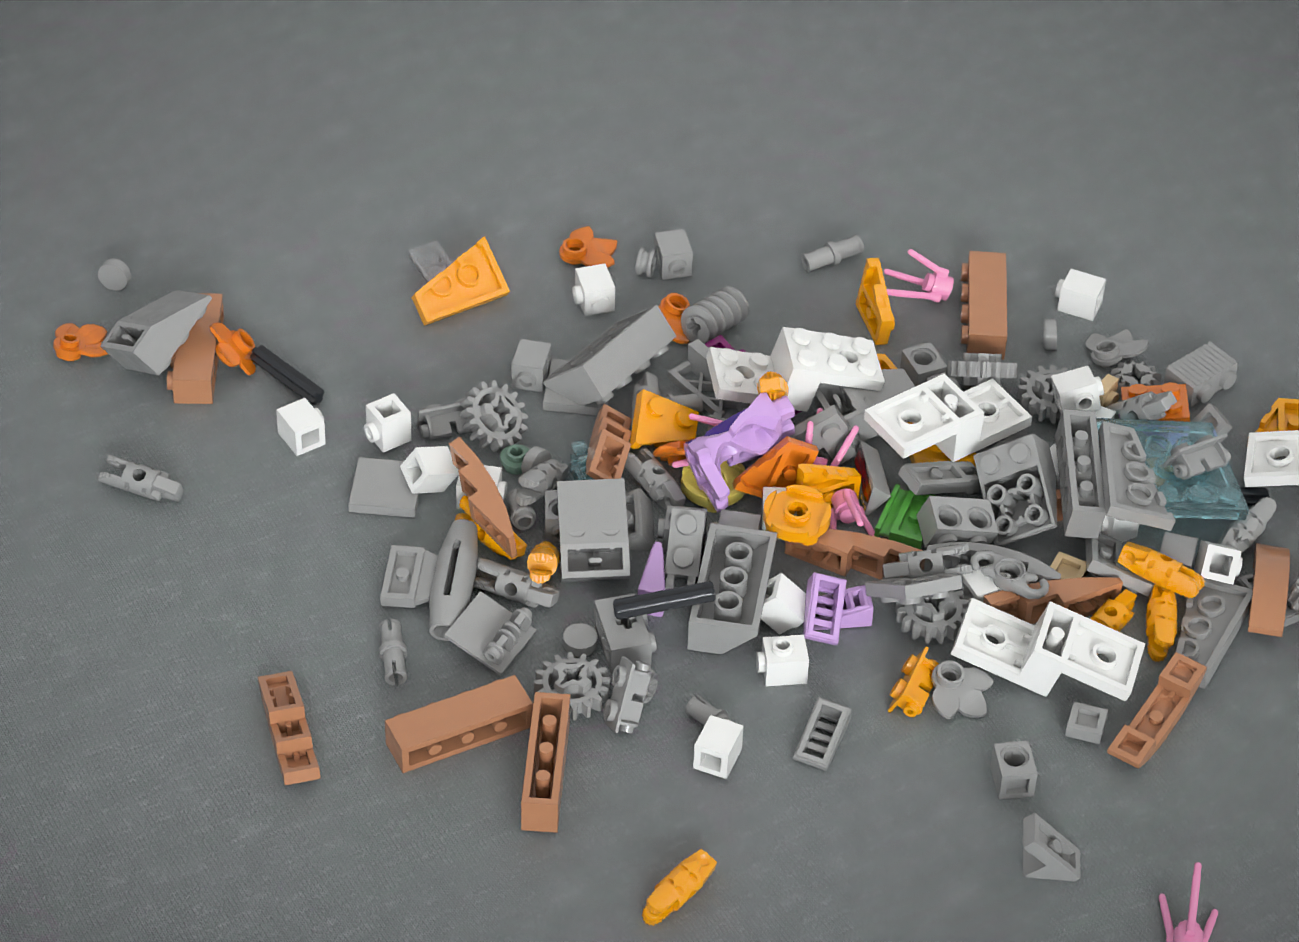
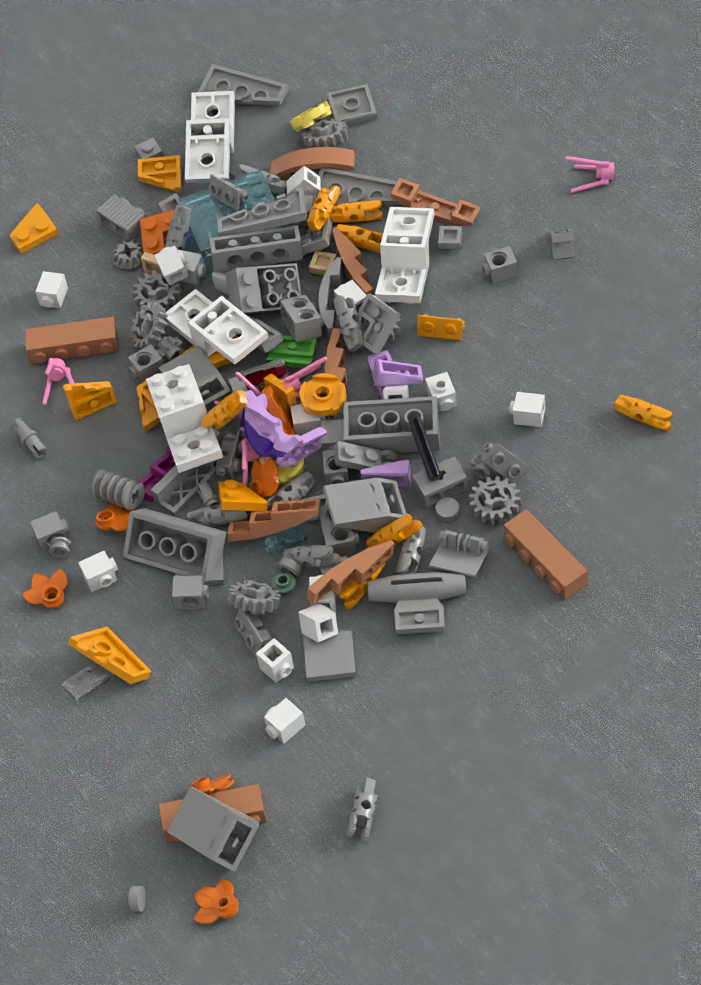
camera: 90 degrees left, 10 degrees up
black axle [251,345,325,405] -> none
nougat slope [258,671,320,785] -> none
light grey pin [379,619,407,685] -> none
nougat brick [521,692,570,833] -> none
light grey pin [685,695,730,726] -> none
light grey slope [793,697,852,771] -> none
light grey plate [931,660,994,719] -> none
light grey piece [970,550,1049,599] -> none
light grey tile [1043,319,1057,351] -> none
light grey plate [1086,329,1149,367] -> none
none -> light orange wing [9,203,59,254]

